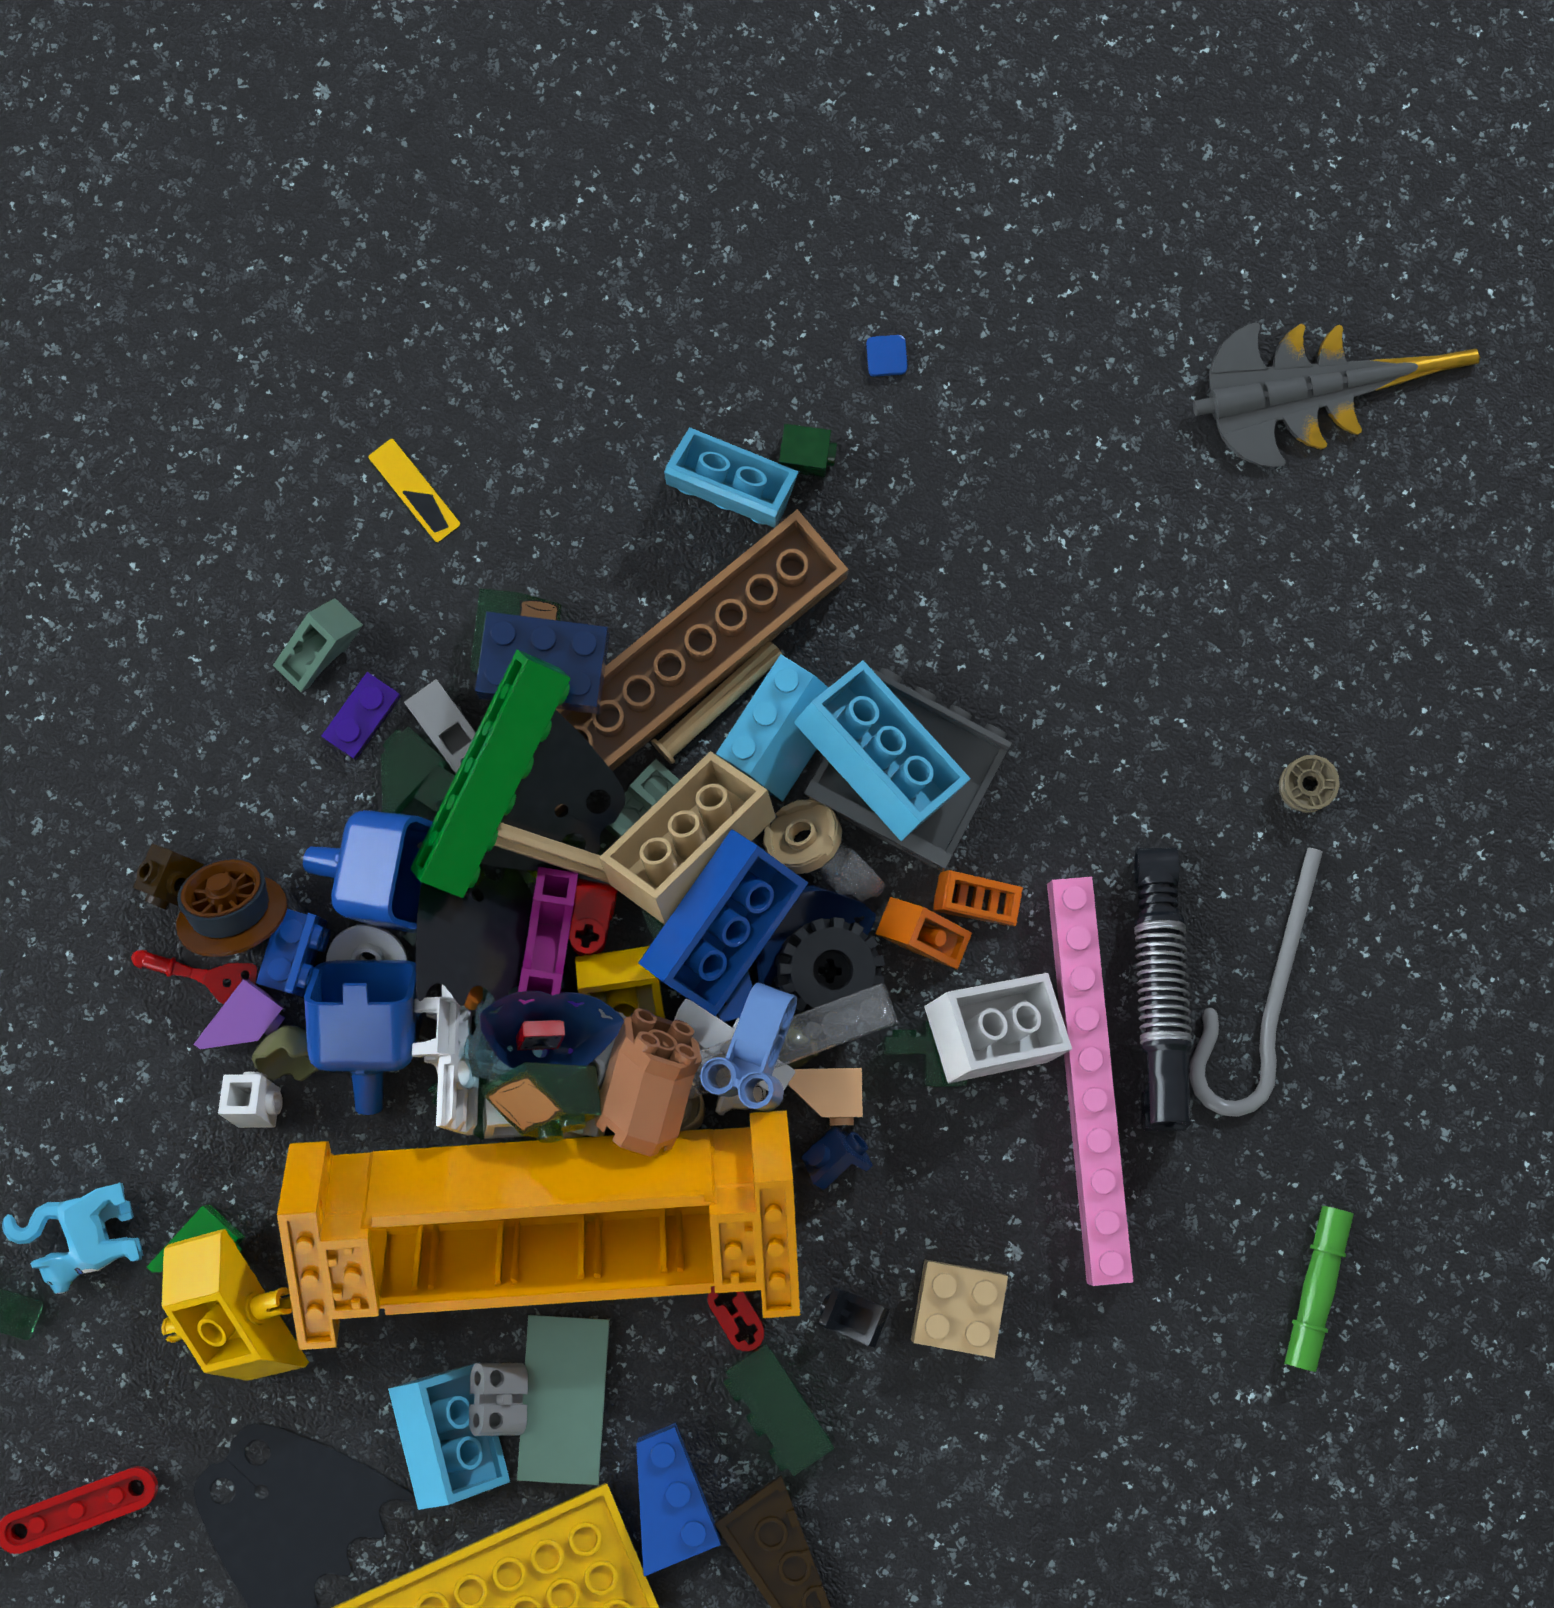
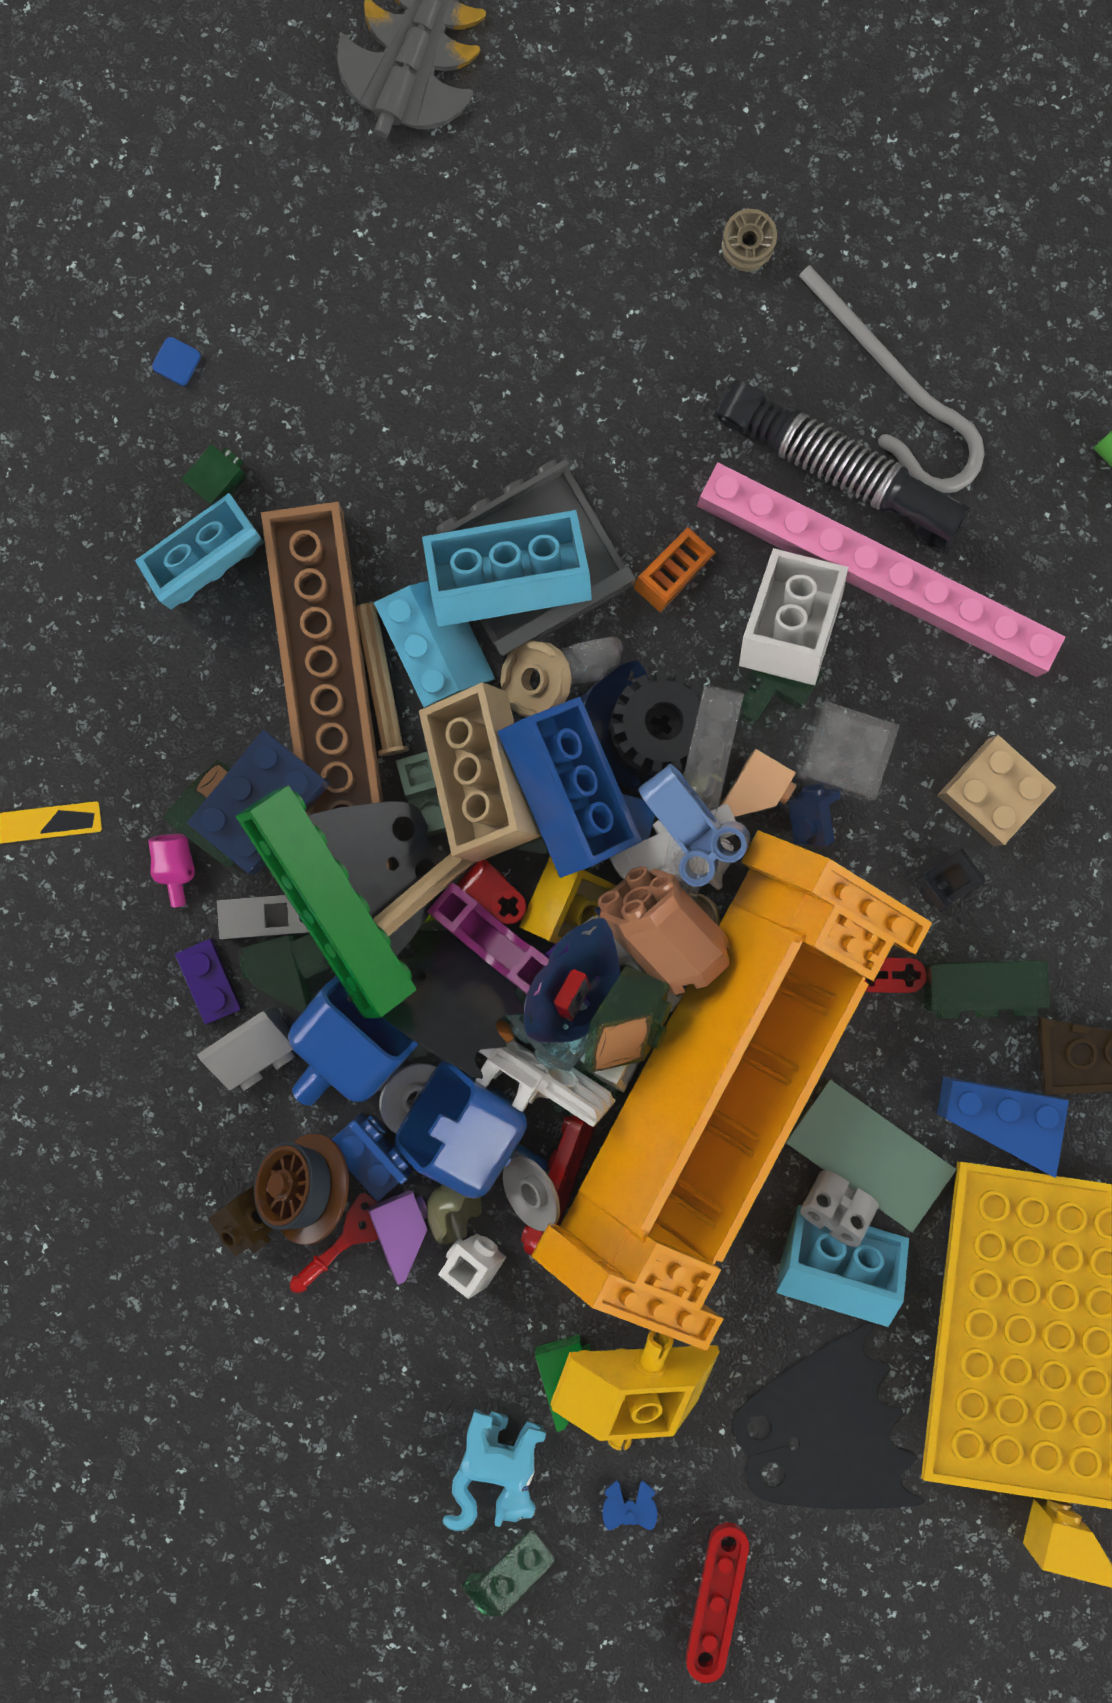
camera: 50 degrees left, 5 degrees up
sand green arch [273,598,363,692] -> none
orange slope [875,897,972,970] -> none
none -> dark pink piece [148,834,195,908]
none -> light grey slope [197,1007,295,1091]
none -> light grey dish [503,1156,560,1231]
none -> red plate [521,1112,596,1256]
none -> blue piece [602,1480,657,1530]
none -> clear brick [796,701,900,802]

